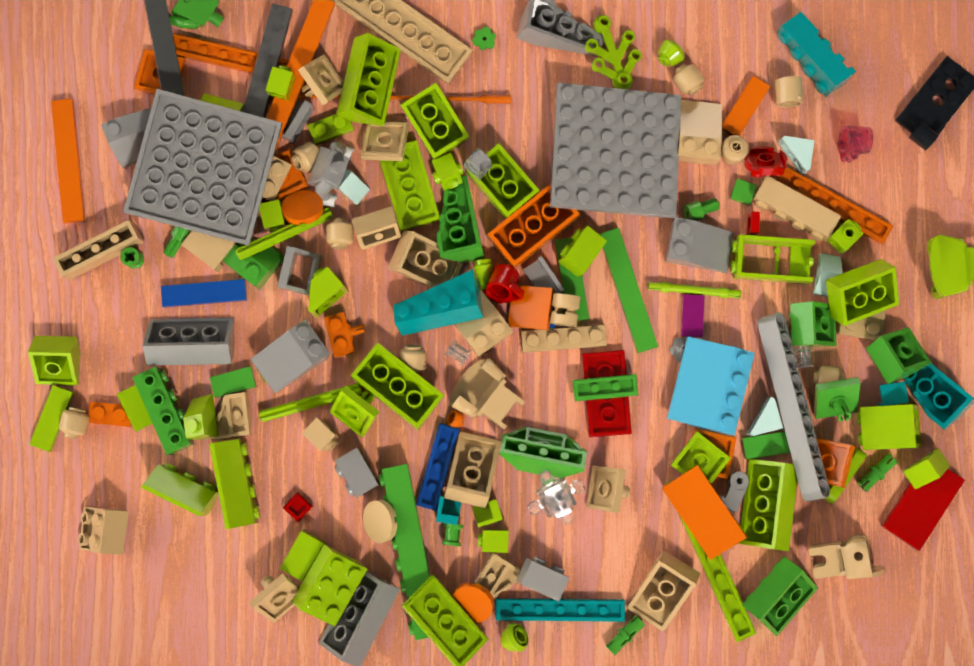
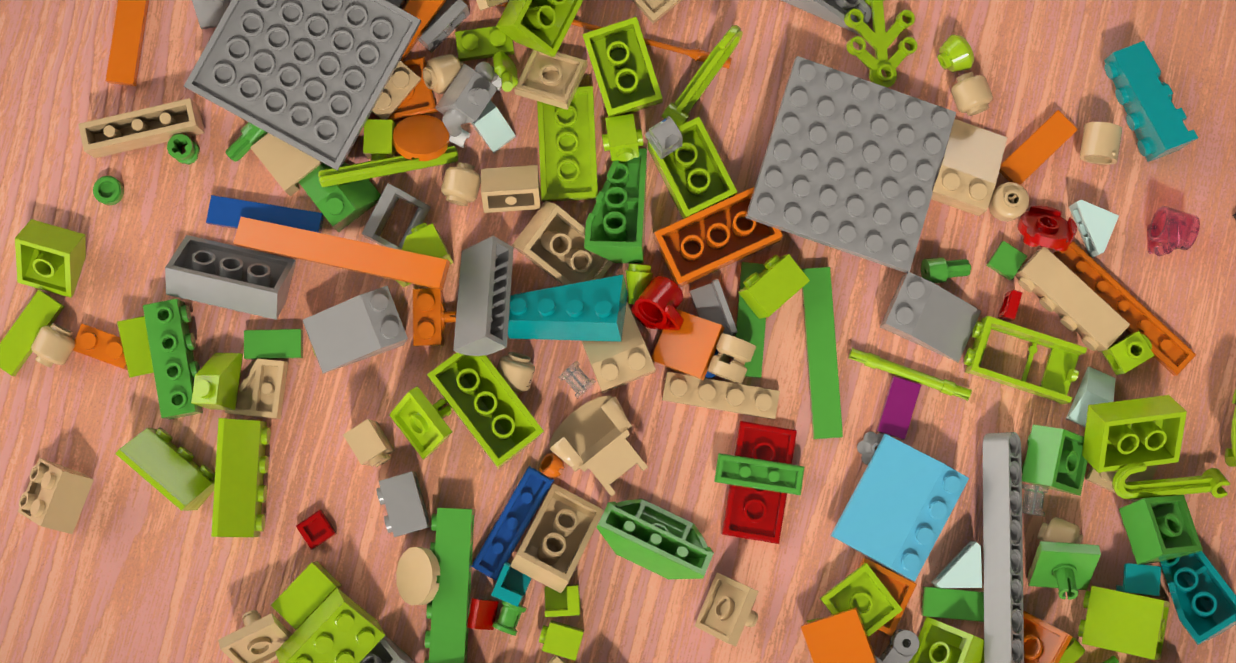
camera: 15 degrees right, 0 degrees up
lime axle [259,383,362,422] -> none
clear piece [527,470,585,525] -> none
none -> bright green tile [93,176,124,205]
none -> orange tile [233,217,450,290]
none -> light grey brick [453,236,514,356]
none -> red tile [467,598,499,630]
none -> lime piece [493,51,518,92]
none -> lime piece [661,25,743,127]
none -> lime piece [1112,462,1230,499]

